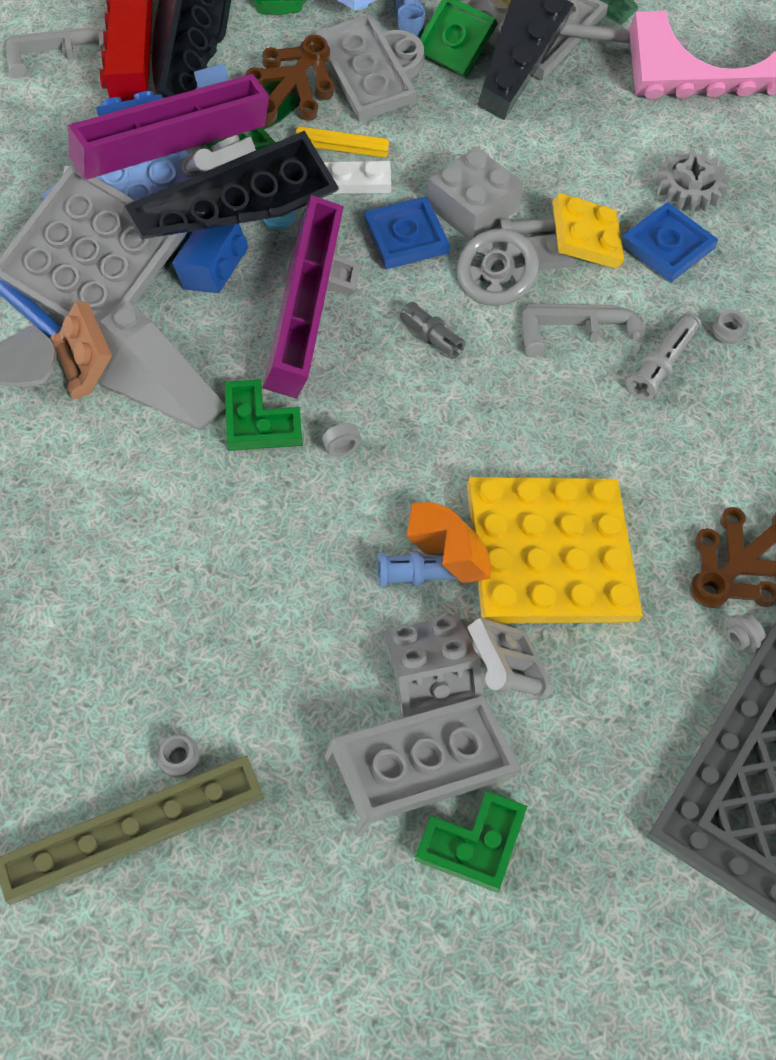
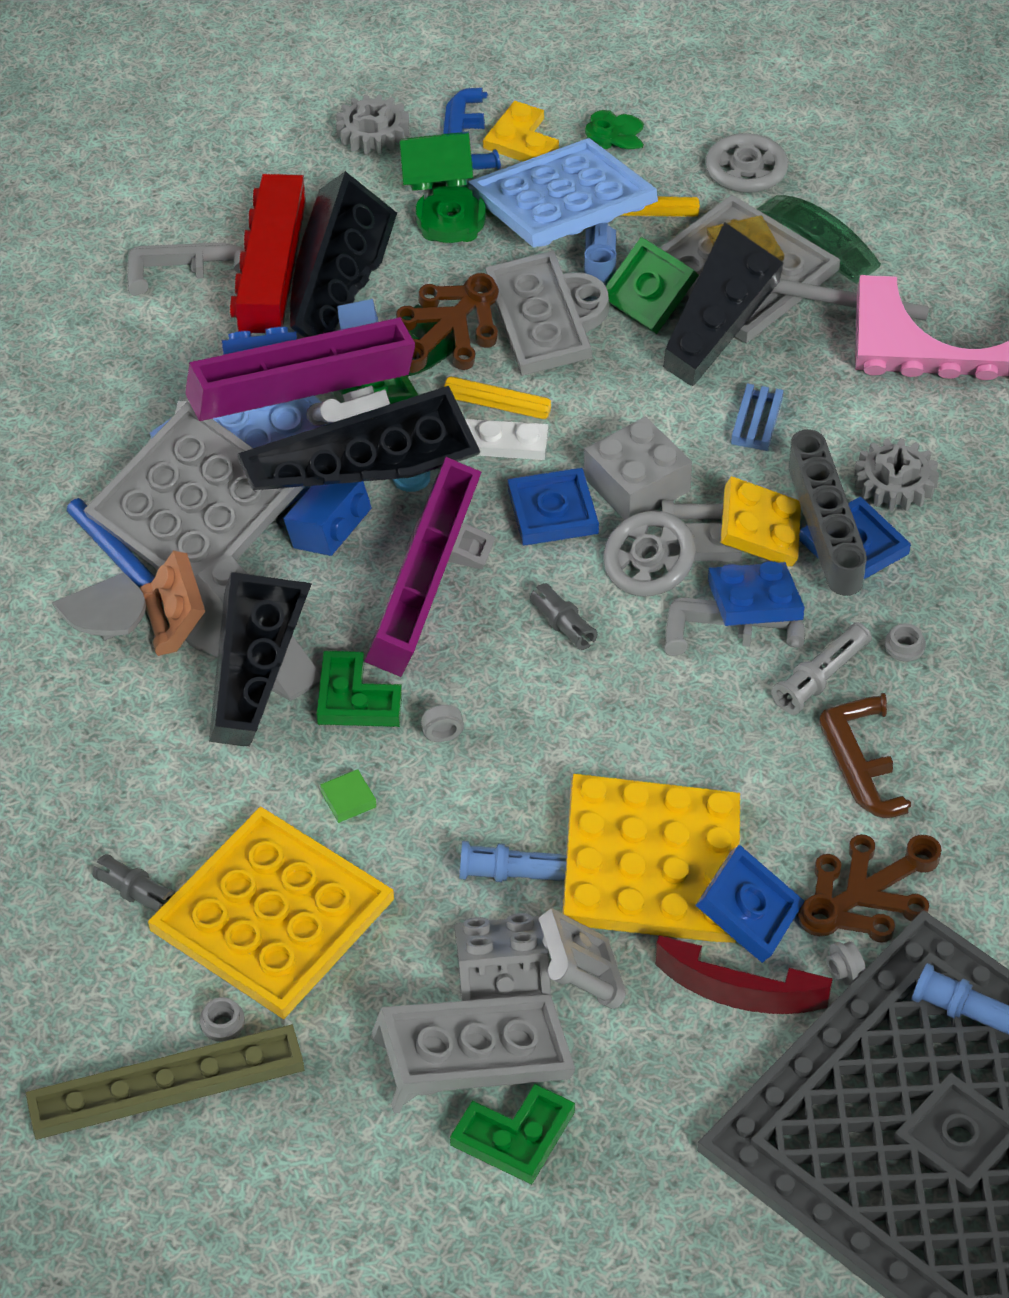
camera: 10 degrees right, 10 degrees down
orange brick [406,502,491,583] -> none
none -> dark grey pin [93,854,176,912]
none -> yellow plate [148,806,394,1019]
none -> black wedge [209,572,312,746]
none -> bright green tile [320,769,376,823]
none -> dark red slope [655,935,833,1014]
none -> blue plate [695,844,804,963]
none -> blue plate [707,561,805,626]
none -> medium blue tile [731,383,784,451]
none -> dark grey beam [789,429,867,596]
none -> reddish brown piece [820,693,911,818]

